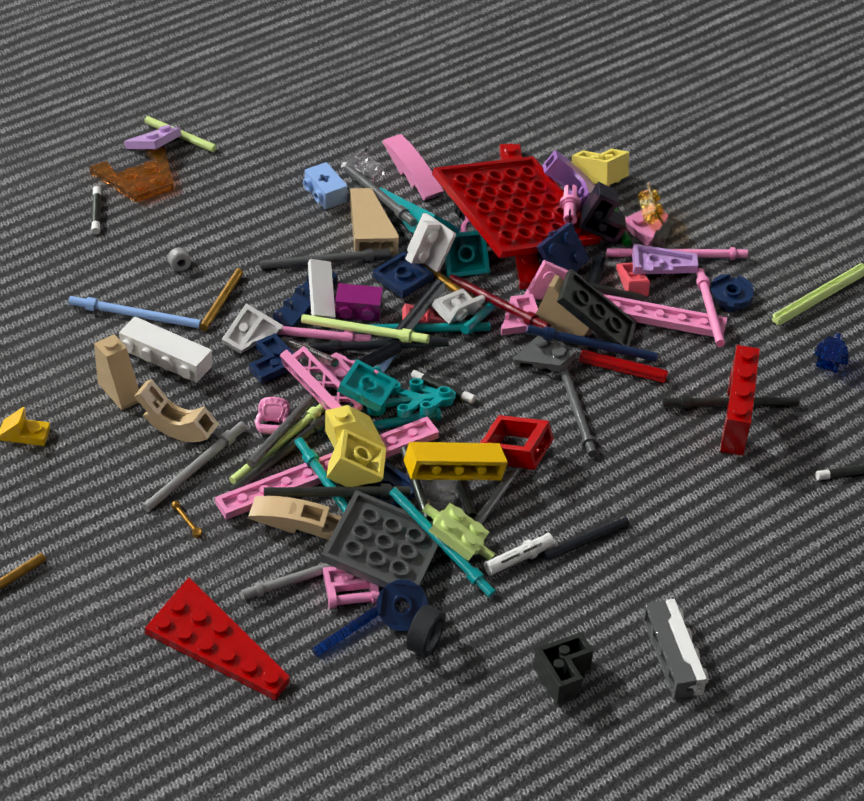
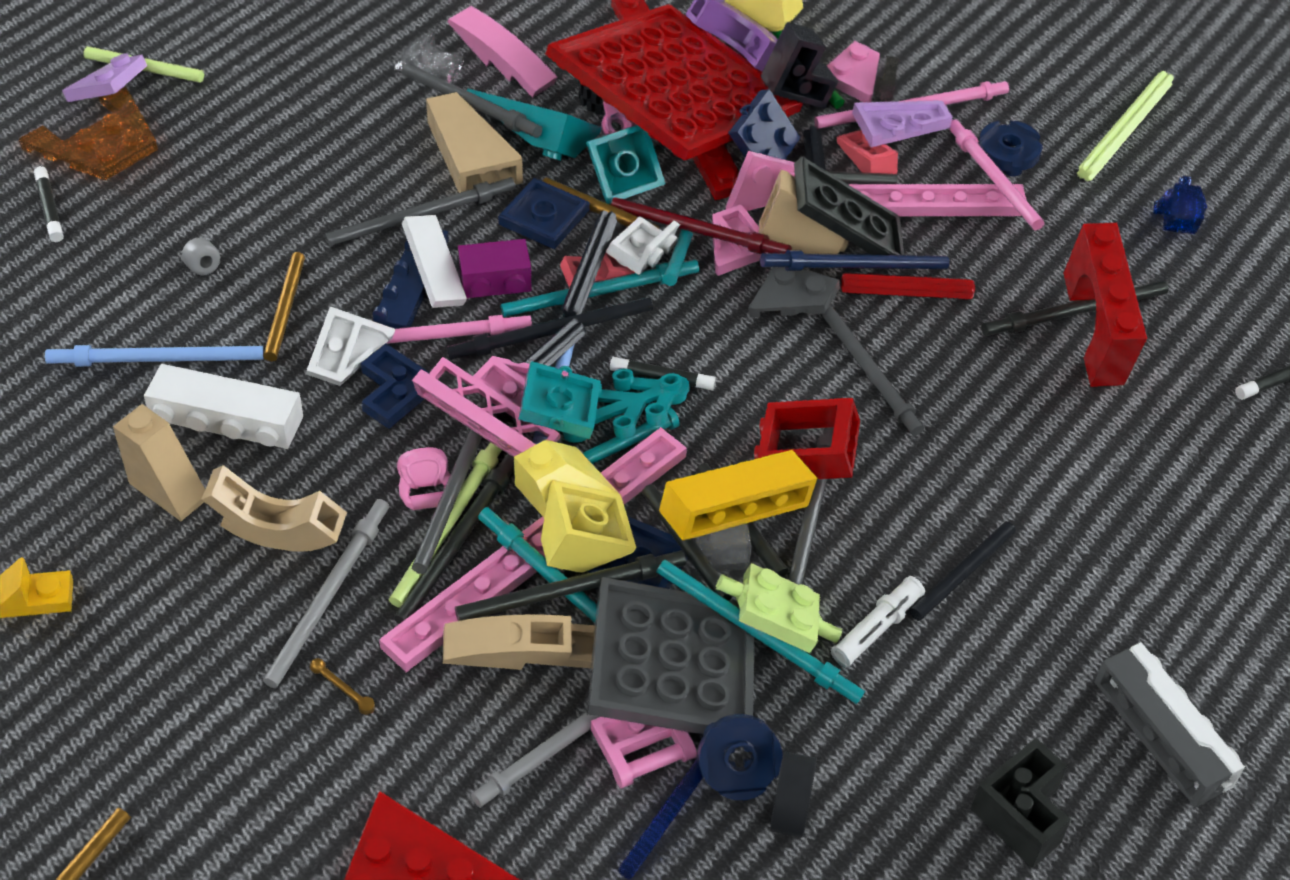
camera: 15 degrees left, 5 degrees up
clear smoke bar [281,336,339,367] -> none
yellowish green bar [301,314,430,344] -> none
light blue brick [303,162,348,210] -> none
white bracket [405,213,456,271] -> none
bright pink arm [560,184,581,224] -> none
clear yellow hinge [638,183,665,224] -> none

